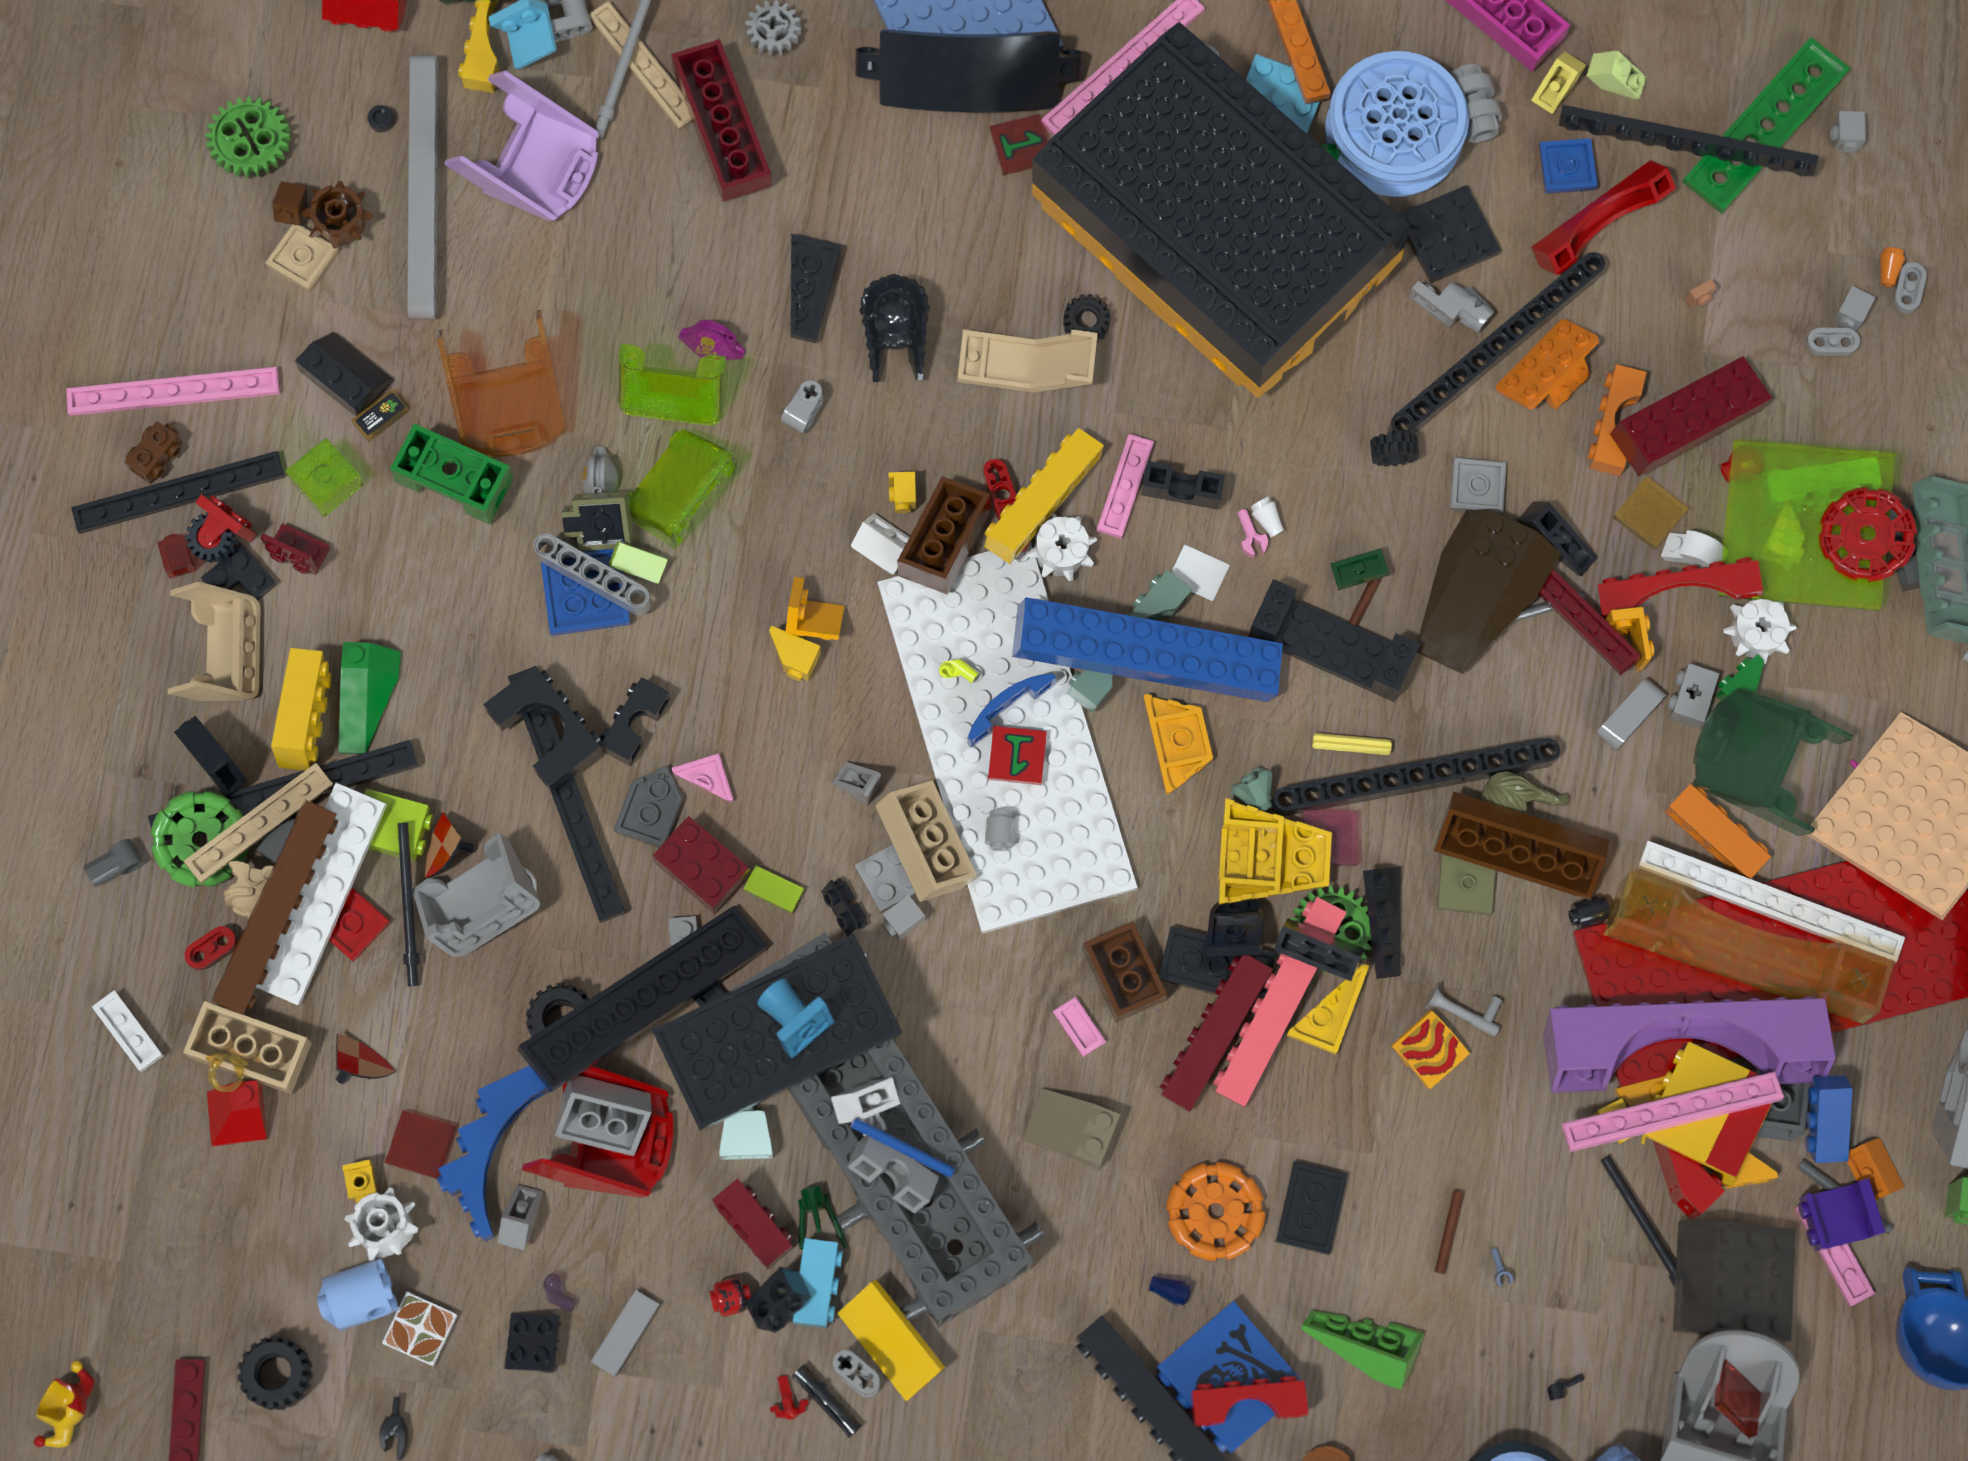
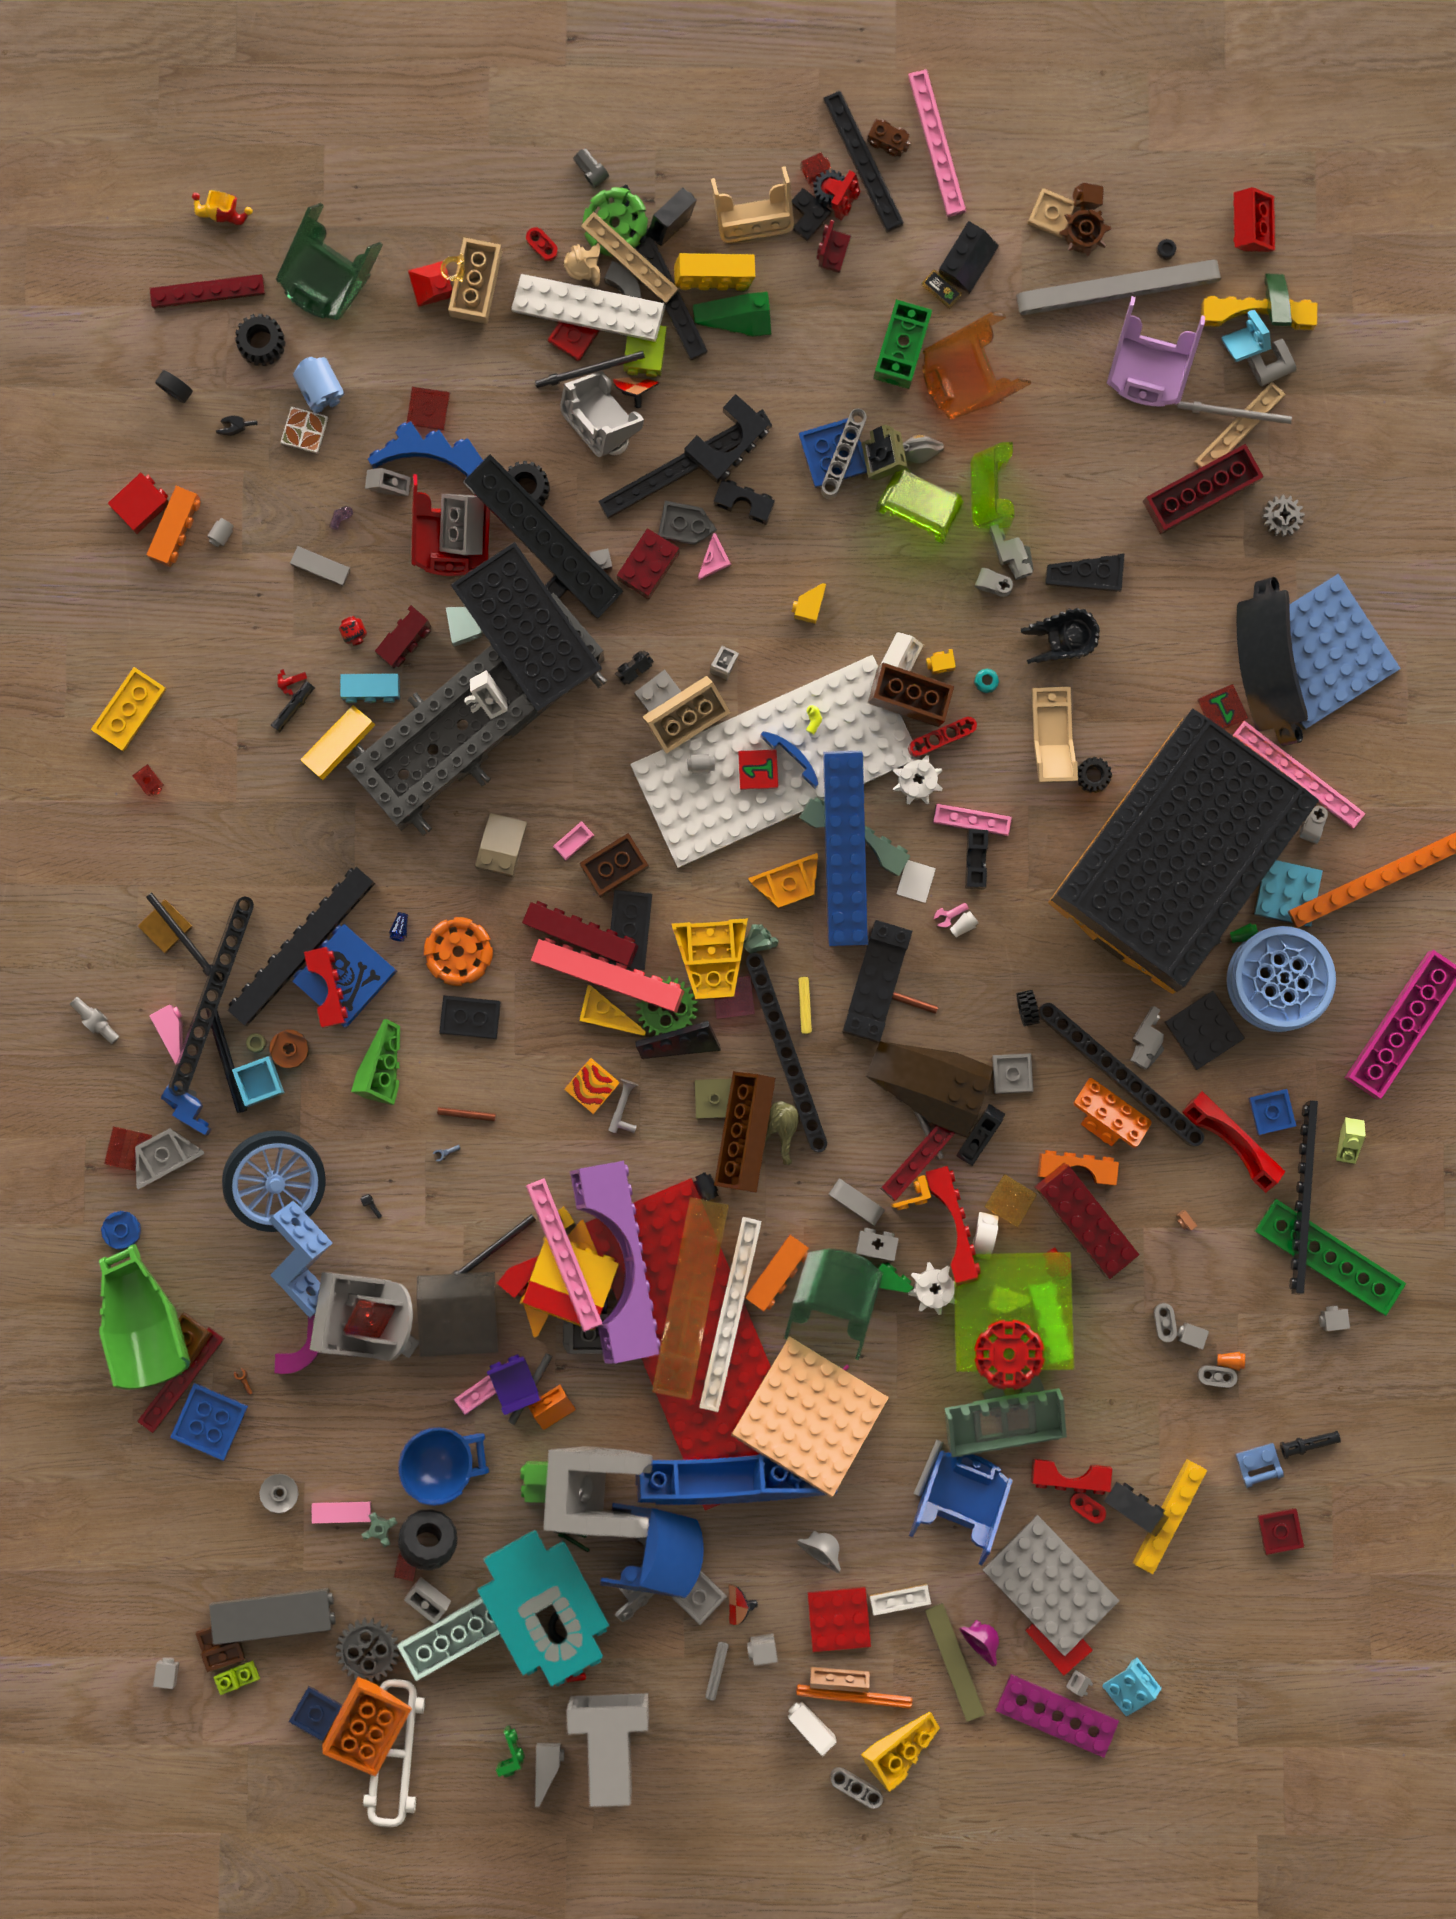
camera: 80 degrees right, 10 degrees up
white plate [92,990,163,1073] -> none
bright green gear [205,96,291,179] -> none
reddish brown brick [212,799,339,1015] -> none
clear neon green brick [285,438,364,518] -> none
shield [336,1033,396,1084] -> none
yellow brick [342,1160,378,1204] -> none
white brick [344,1188,418,1261] -> none
black hinge [504,1313,561,1373] -> none
tile [608,541,668,584] -> none
magenta hat [678,320,745,361] -> none
lime tile [744,865,804,914] -> none
black brick [746,1267,812,1333] -> none
dark azure plant [758,979,834,1058] -> none
light orange bracket [786,577,844,640] -> none
dark green plant [798,1186,848,1250] -> none
light grey connector [833,1350,880,1399] -> none
light grey arch [847,1135,939,1213] -> none
blue bar [850,1117,955,1178] -> none
light grey brick [882,895,925,941] -> none
yellow brick [984,428,1104,564] -> none
black tile [1206,899,1265,957] -> none
black brick [1273,918,1365,981] -> none
dark green plate [1330,548,1389,591] -> none
light grey piece [1450,64,1502,143] -> none
light yellow slope [1531,51,1586,114] -> none
blue brick [1805,1075,1852,1163] -> none
none -> clear green windscreen [276,203,383,320]
none -> teal piece [974,669,999,693]
none -> light grey plate [989,524,1034,580]

